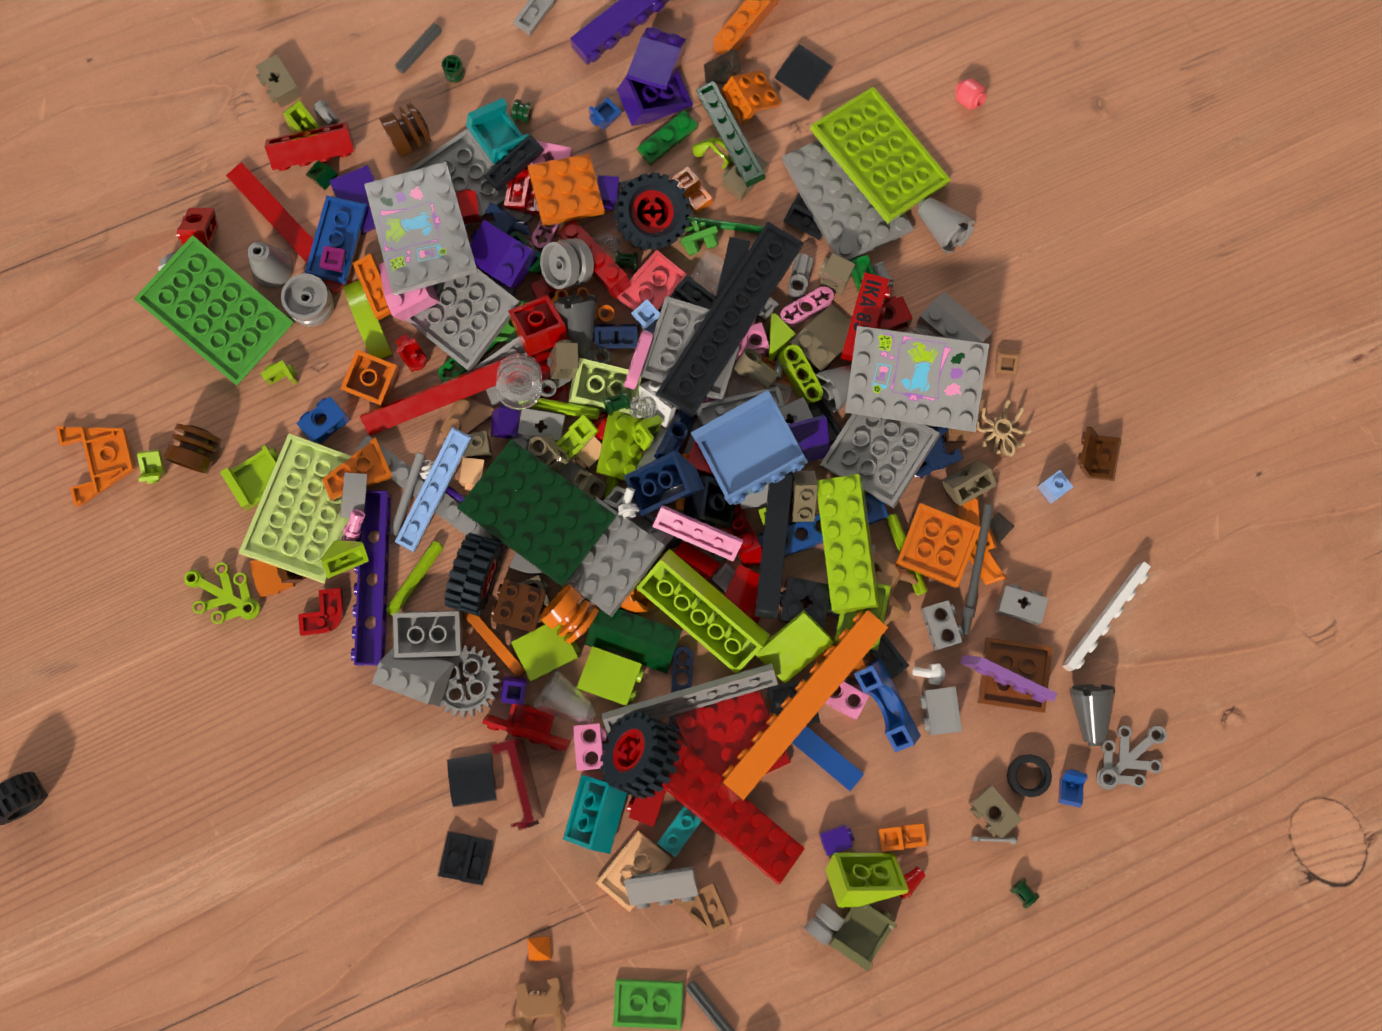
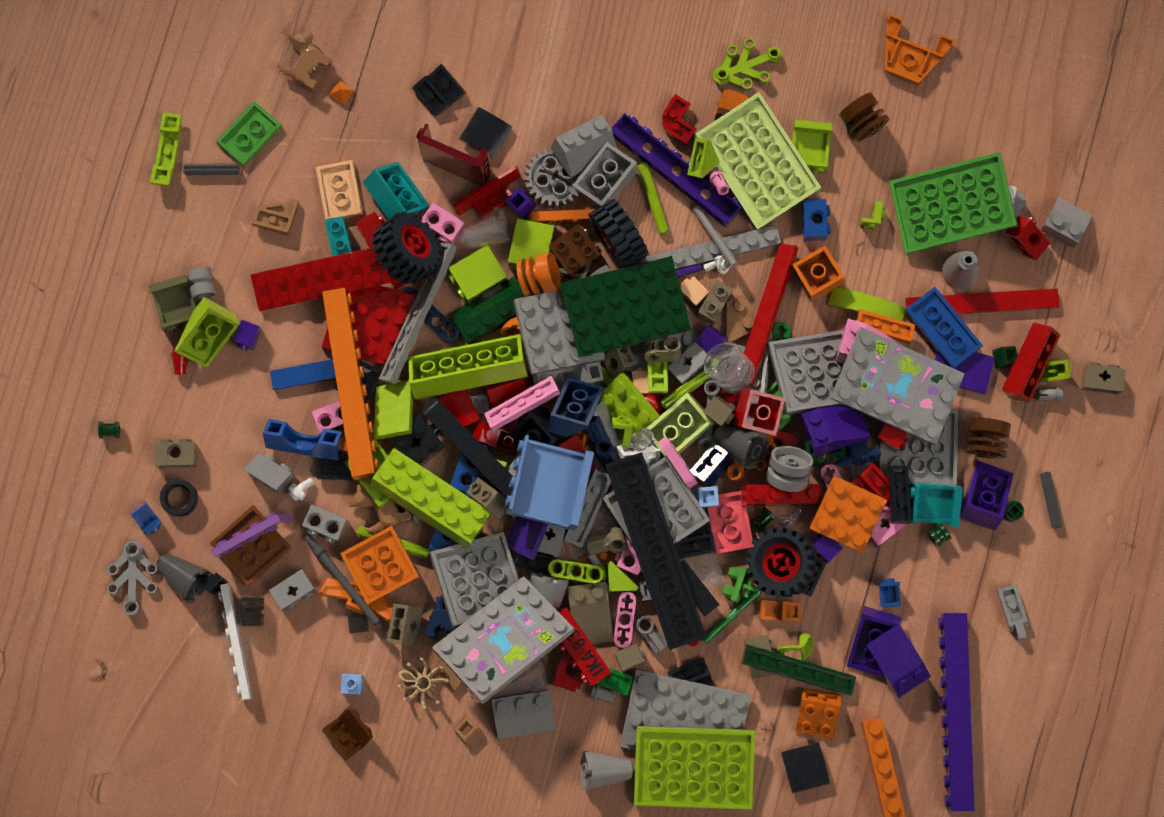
camera: 130 degrees right, 0 degrees up
lime bracket [137,449,166,484] -> none
light grey wheel [281,273,335,327] -> none
magenta plate [320,246,347,272] -> none
orange wing [322,437,392,501] -> none
light grey slope [340,472,367,518] -> none
red hips [395,334,429,372] -> none
light blue tile [395,427,473,552] -> none
dark green bush [603,390,631,416] -> none
white plate [618,487,640,519] -> none
light grey slope [624,866,700,909] -> none
green plate [637,110,698,166] -> none
clear smoke slope [704,49,741,84] -> none
orange slope [879,823,928,852] -> none
light grey hinge [971,835,1018,844] -> none
none -> black plate [203,572,228,595]
none -> clear smoke wheel [239,597,265,626]
none -> dark purple slope [960,460,1013,531]
none -> light grey slope [1040,197,1092,248]

